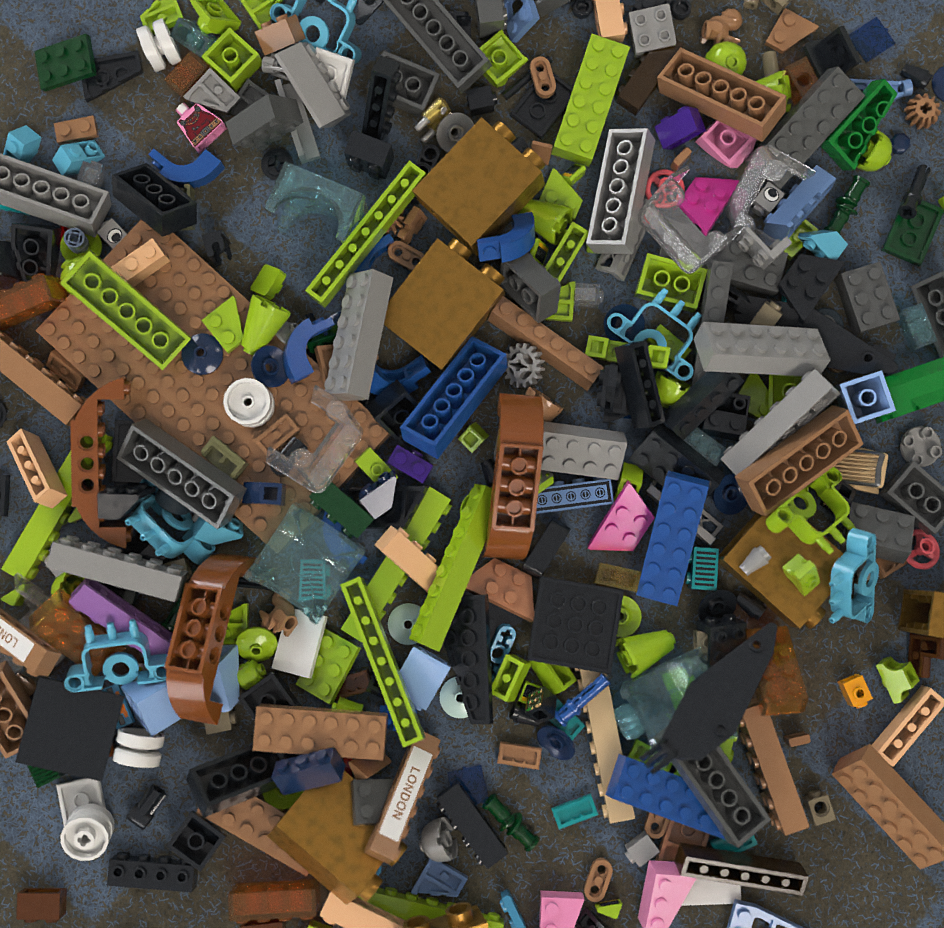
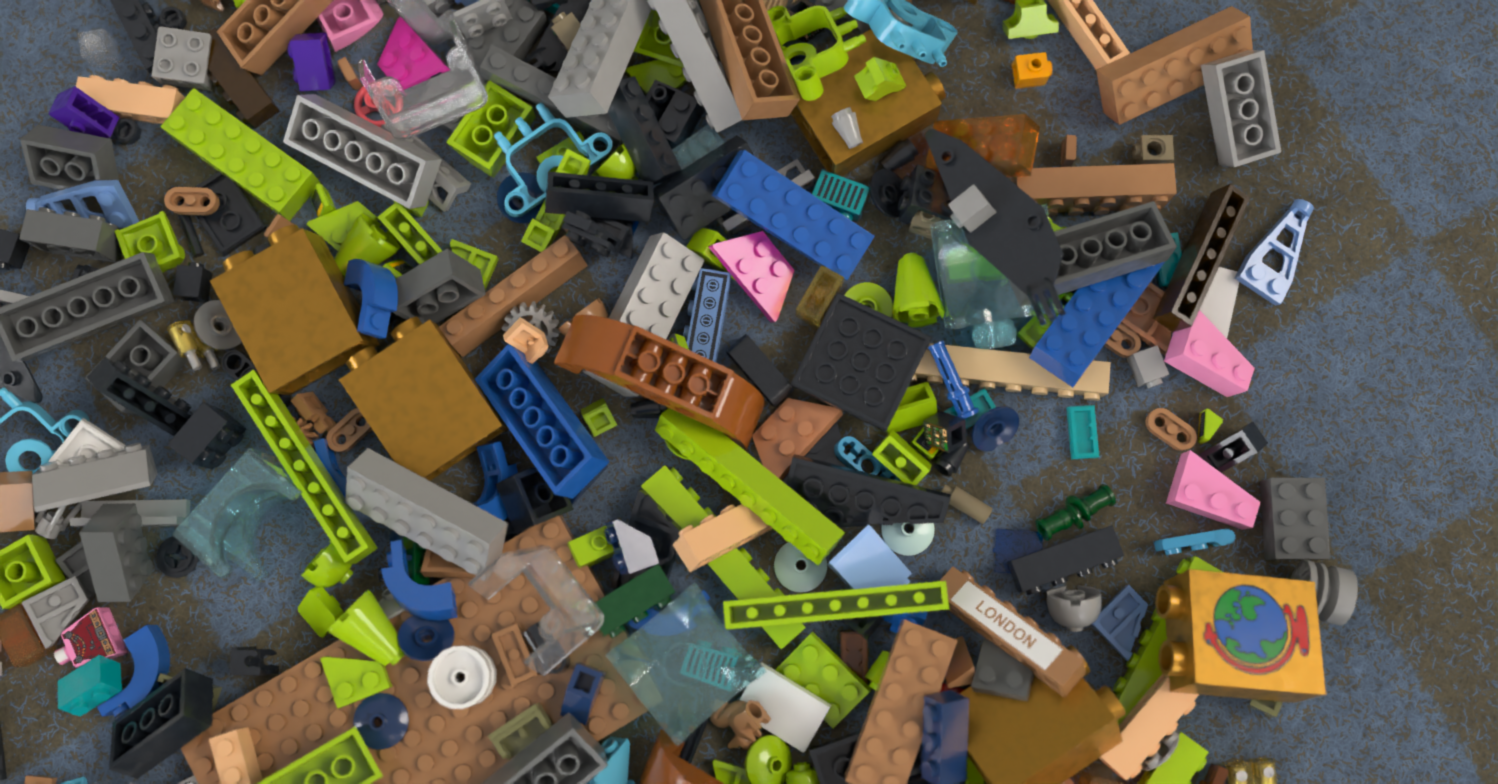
camera: 70 degrees left, 5 degrees down
dark purple brick [387,445,434,485] -> none
medium nougat plate [497,741,542,770] -> none
clear brick [574,283,604,308] -> none
dark blue dish [713,474,748,515] -> none
none -> teal brick [58,655,122,717]
none -> lime cylinder [300,540,354,588]
none -> light nougat bracket [503,317,549,364]
none -> dark tan cylinder [941,484,993,524]
none -> light grey brick [948,184,996,232]
none -> light grey brick [1201,50,1281,167]

